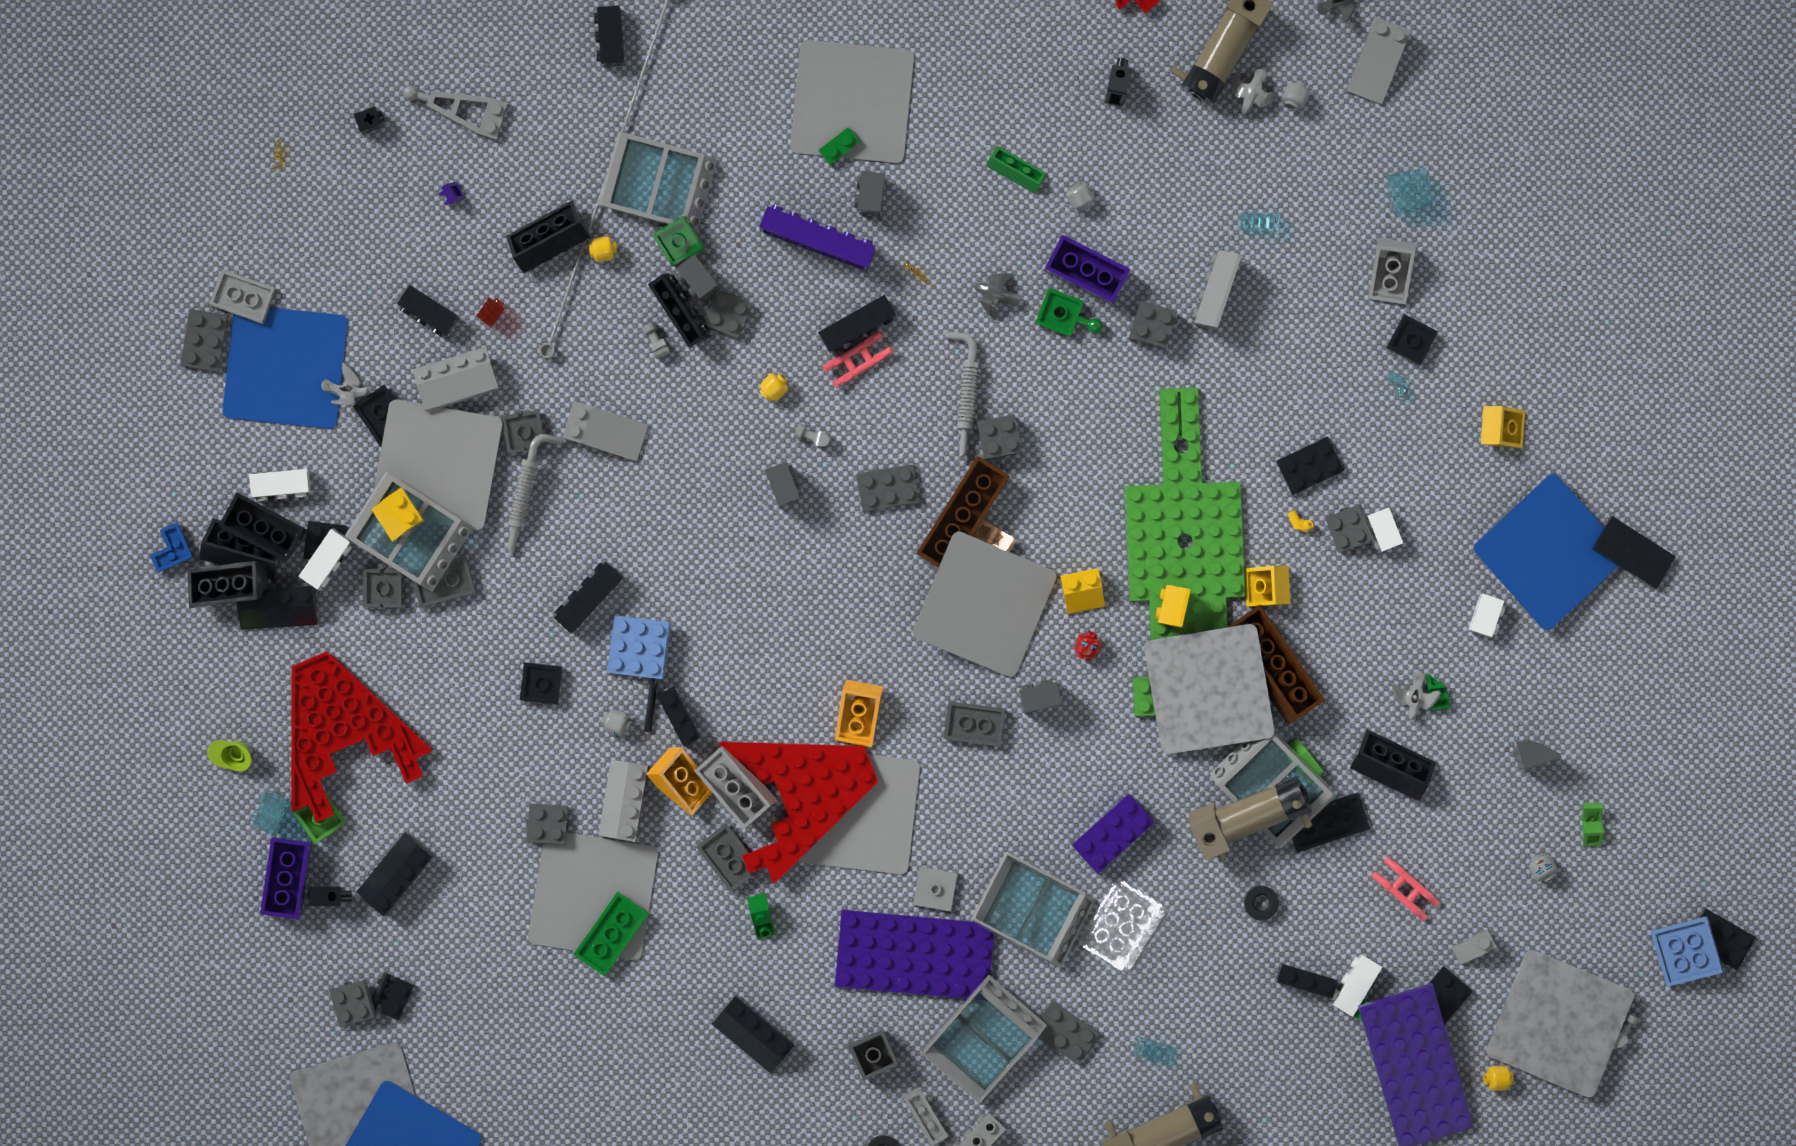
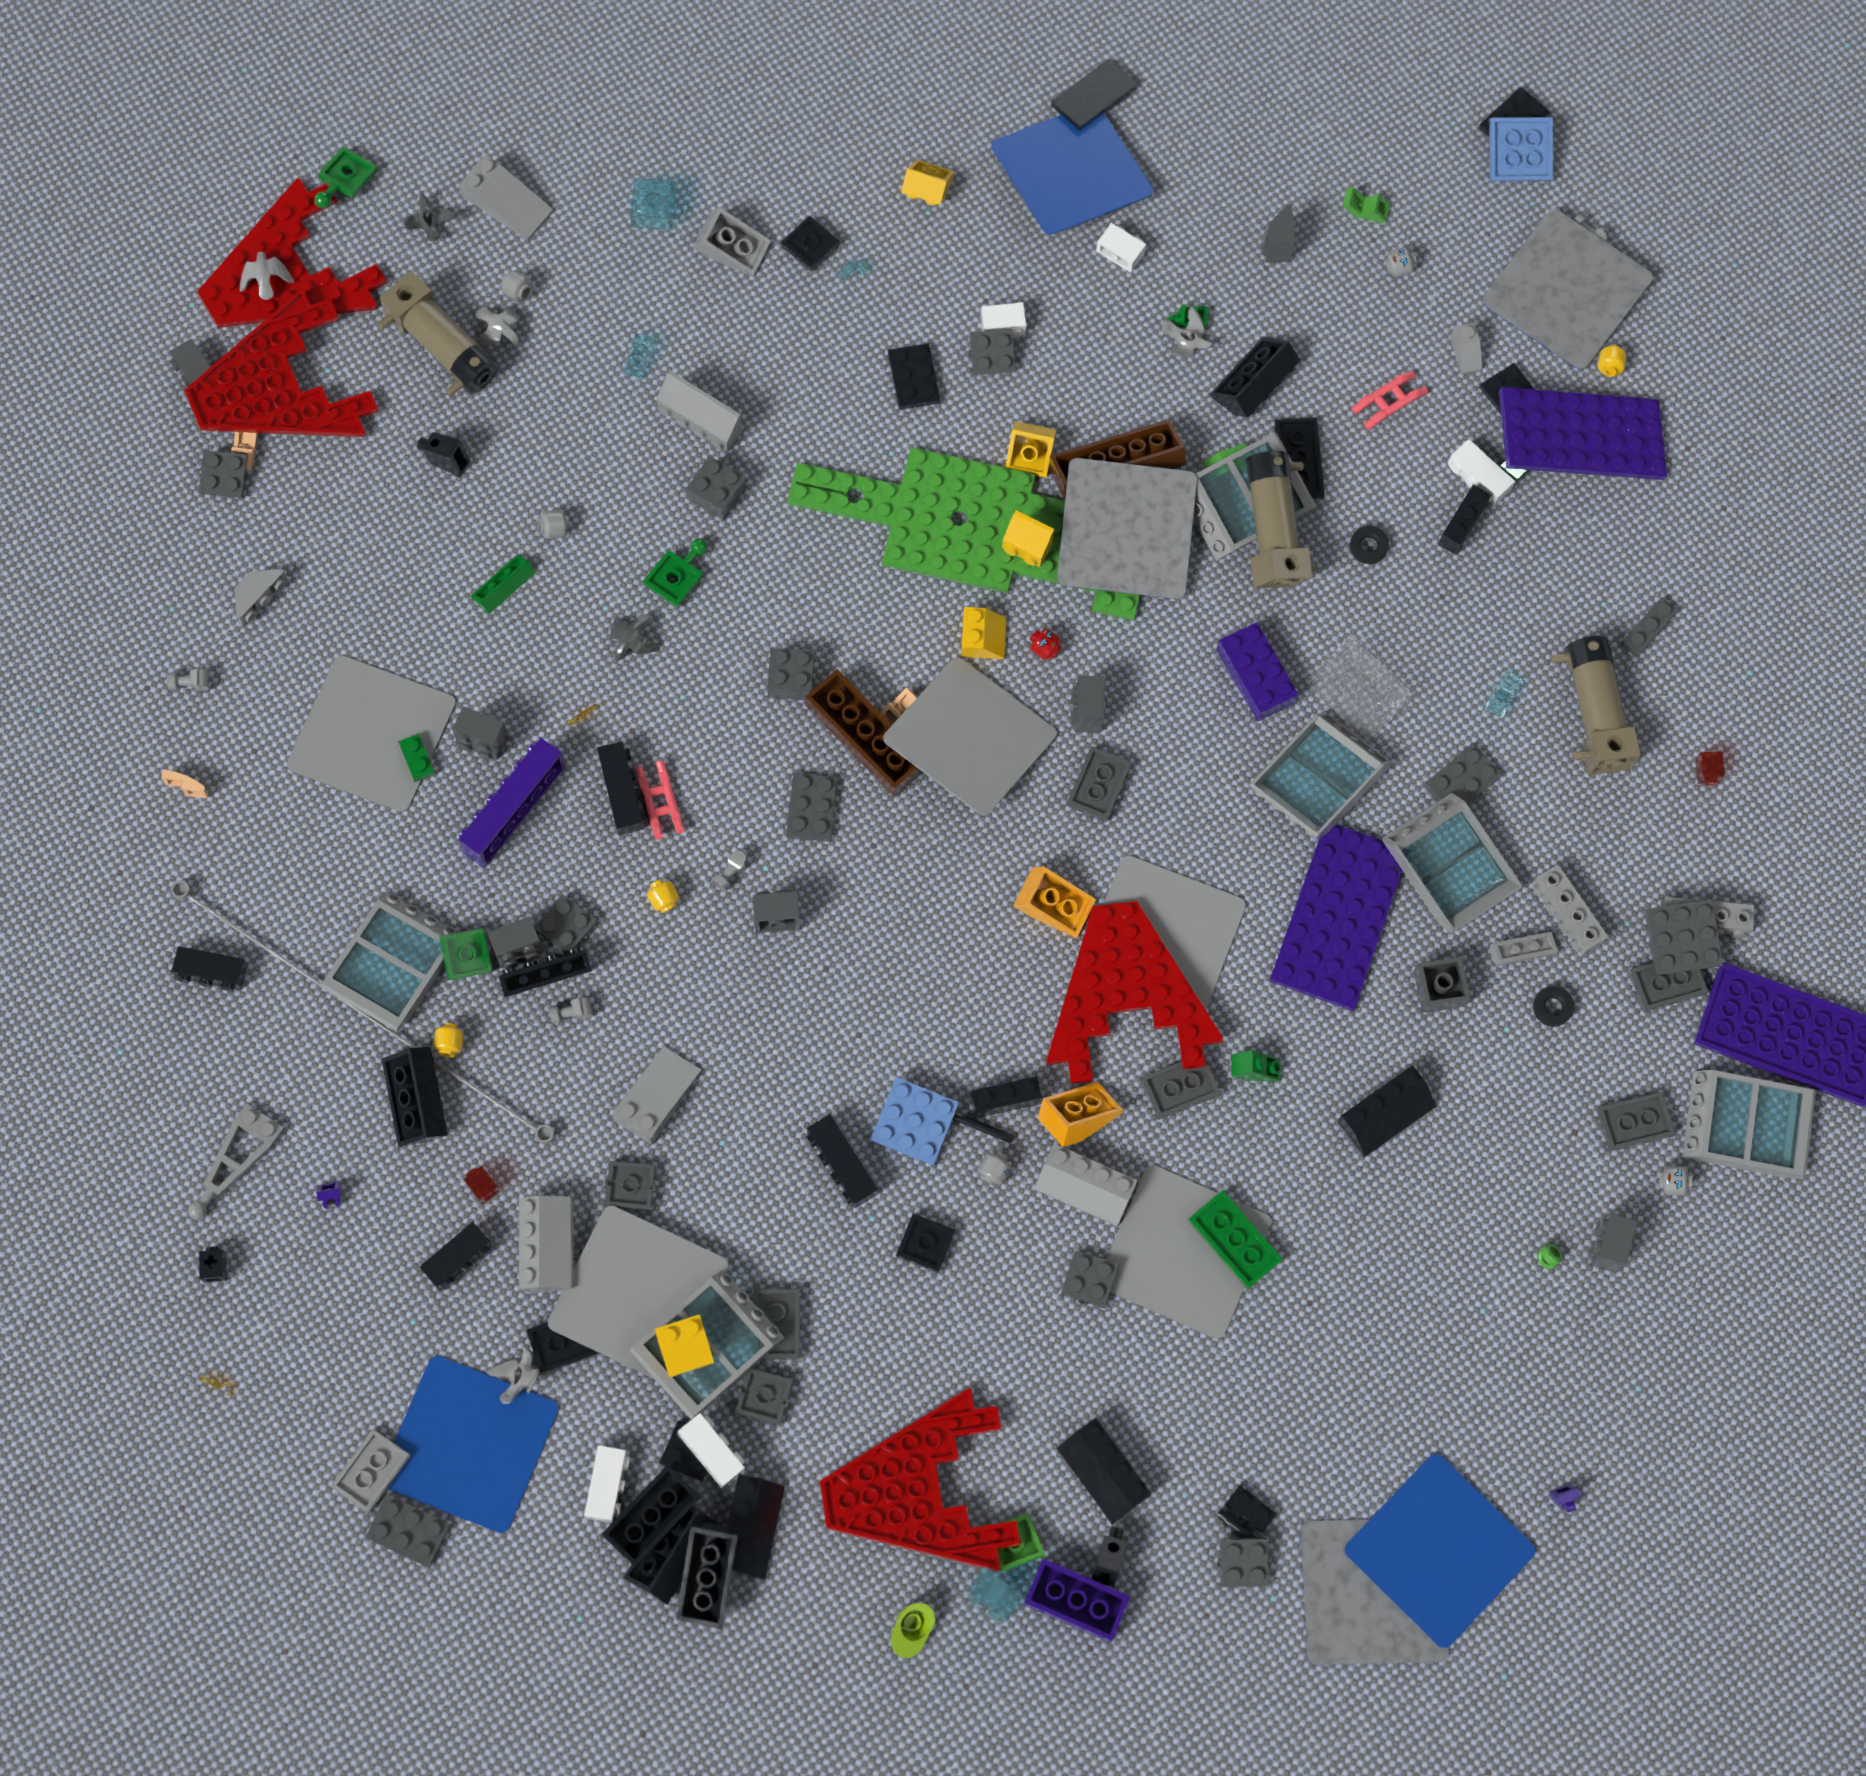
camera: 80 degrees left, 15 degrees down
blue plate [150,522,193,573] -> none
light grey piece [507,434,564,556] -> none
light grey slope [694,746,778,829] -> none
light grey plate [913,867,958,911] -> none
light grey piece [945,332,980,459] -> none
dark purple brick [1044,235,1130,305] -> none
yellow arm [1287,510,1314,532] -> none

